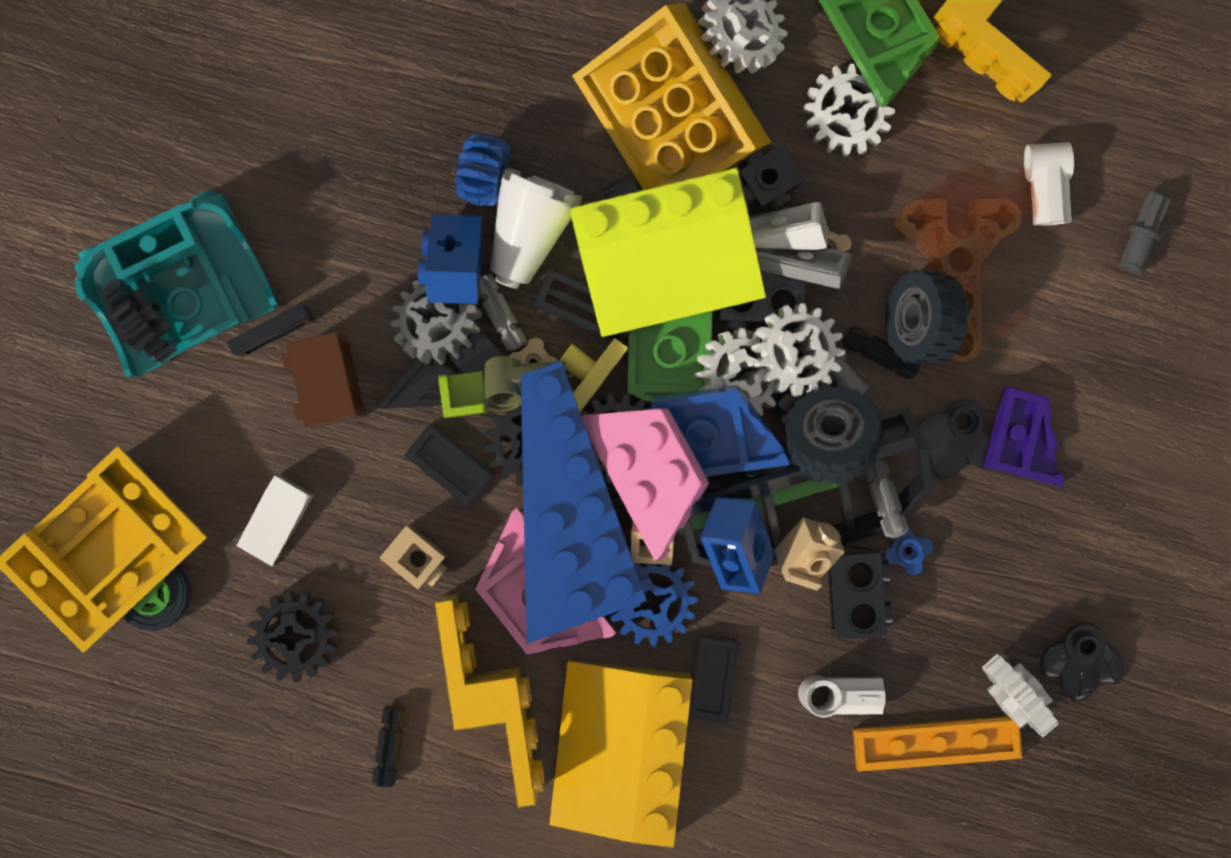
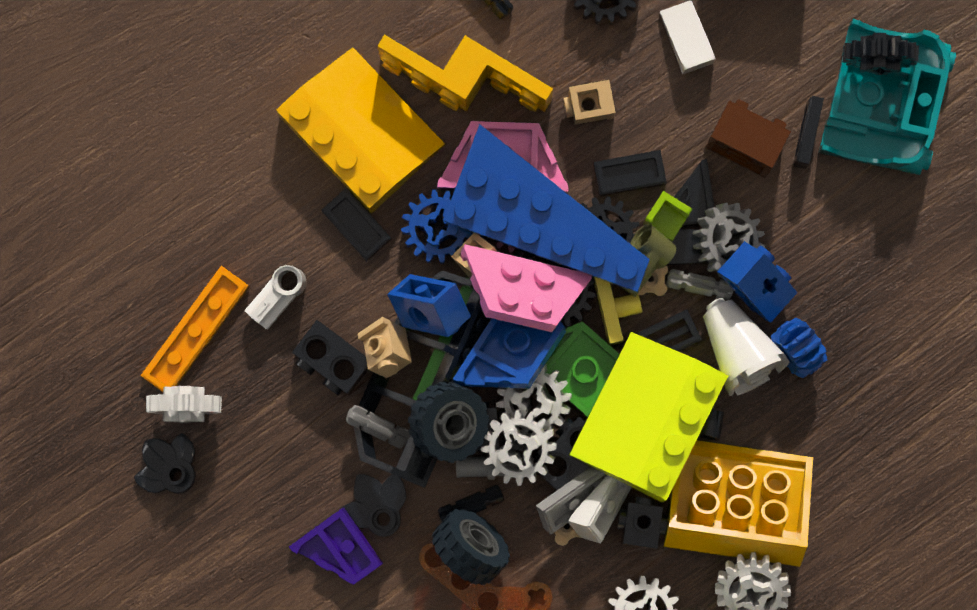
camera: 130 degrees right, 5 degrees down
blue plate [884,528,933,575] -> none

